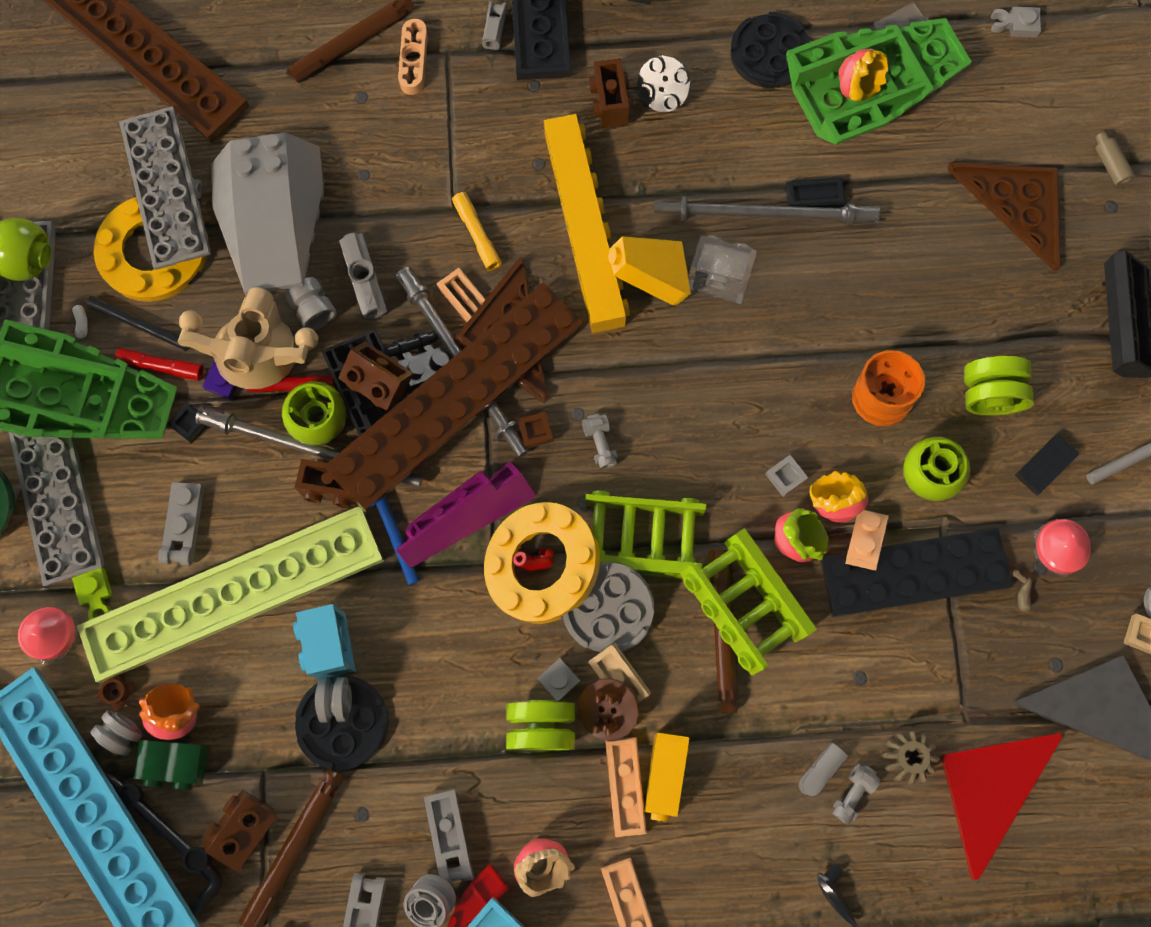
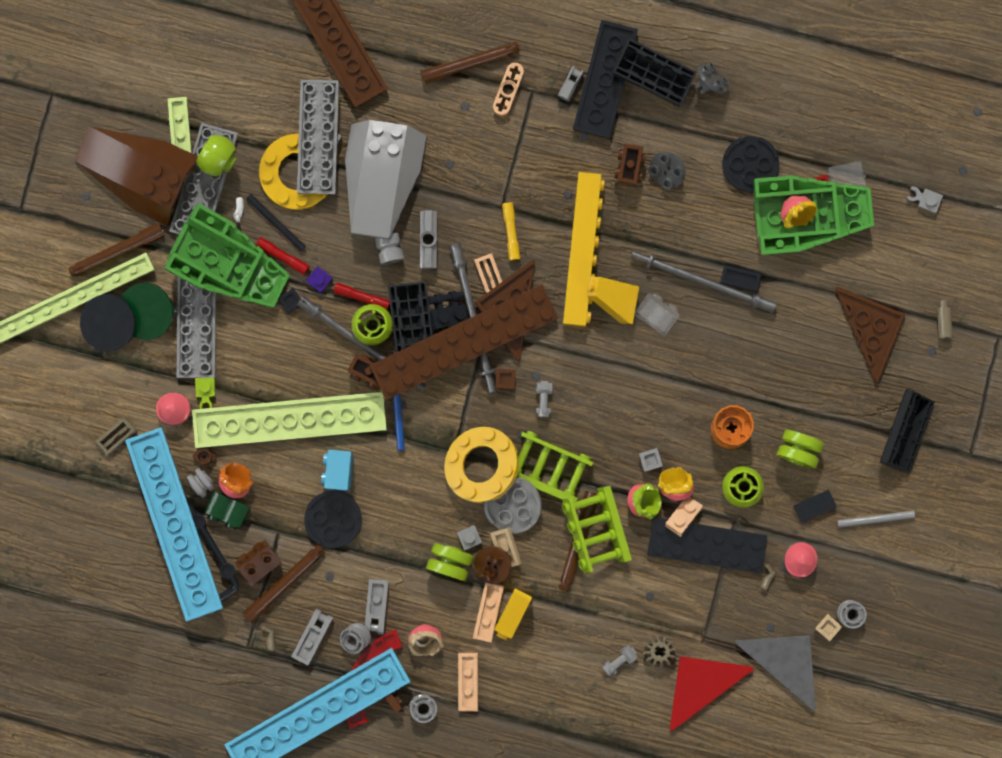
camera: 25 degrees right, 10 degrees up
light grey plate [158,482,204,566] -> none
tan piece [178,287,319,389] -> none
light grey wheel [315,677,352,723] -> none
reddish brown brick [338,341,414,411] -> none
magenta wedge [396,461,535,567] -> none
red arm [513,548,555,571] -> none
light grey bar [798,743,848,796] -> none
black bar [817,864,857,927] -> none

